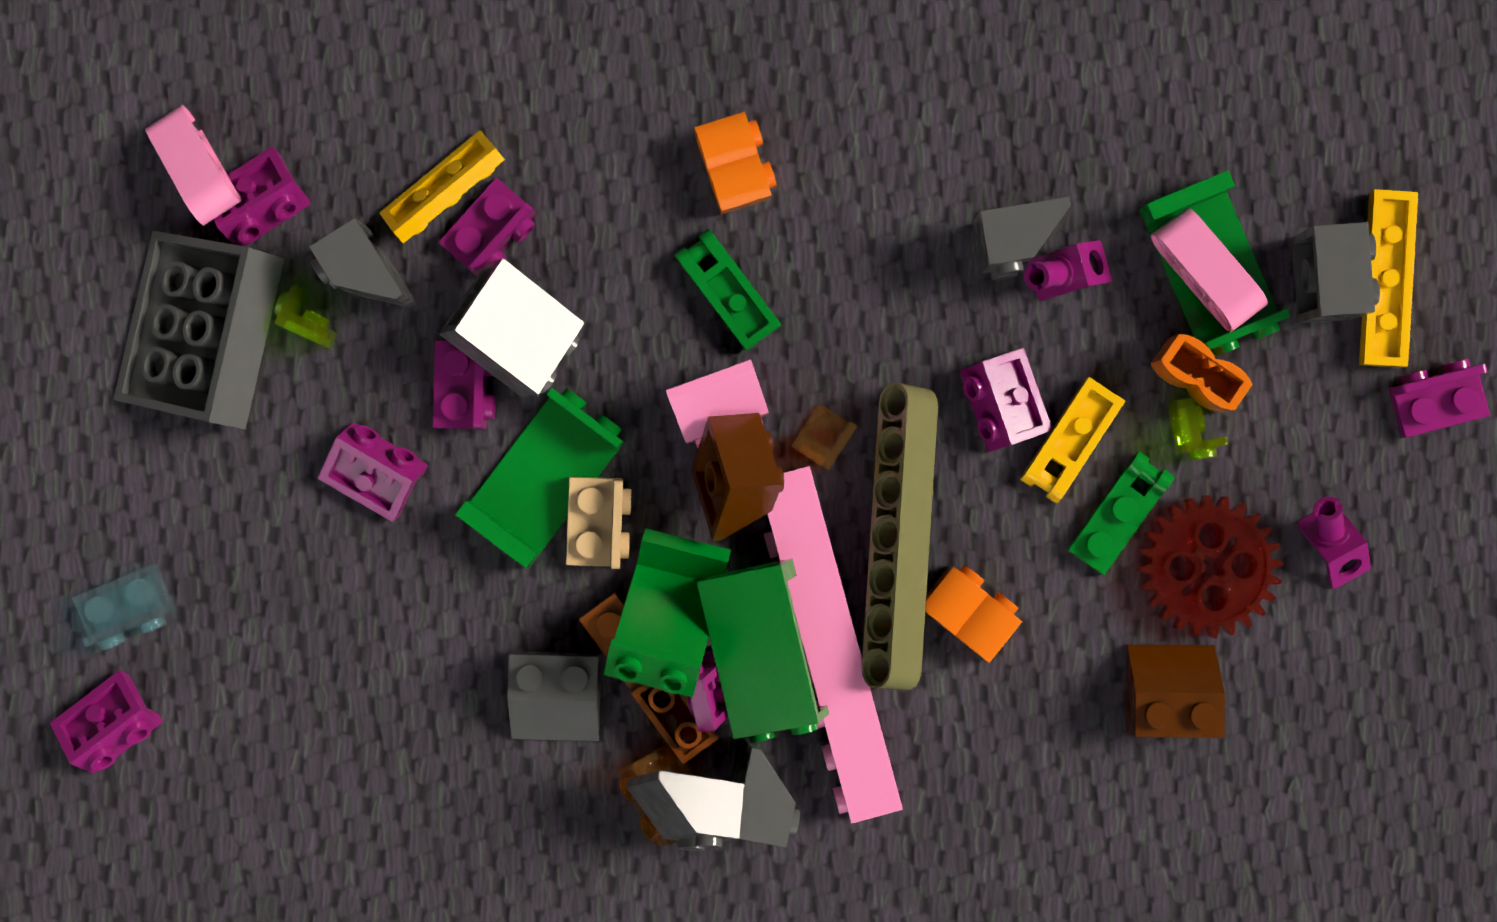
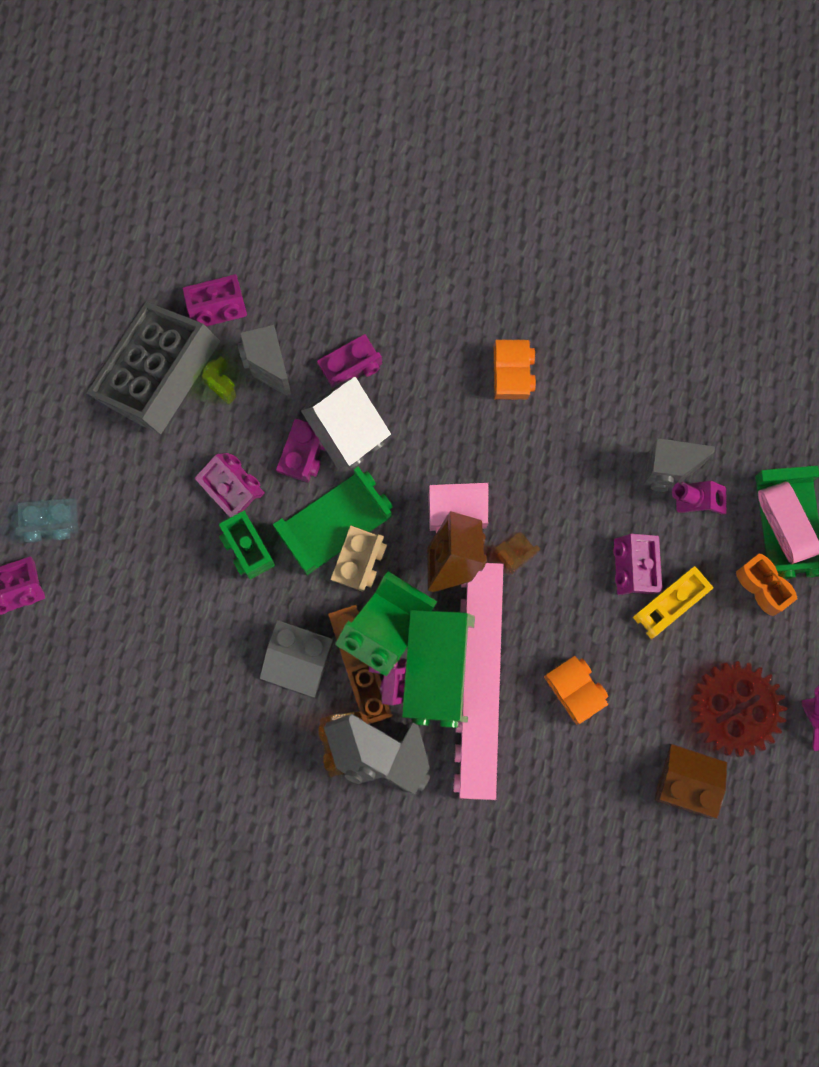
camera: 15 degrees right, 10 degrees down
bright pink beam [145,105,241,225] -> none
yellow plate [379,130,505,244] -> none
green plate [673,228,781,352] -> none
olive beam [862,382,938,690] -> none
green plate [1067,451,1175,575] -> none
clear neon green bracket [1167,397,1229,461] -> none
none -> green brick [219,511,275,580]

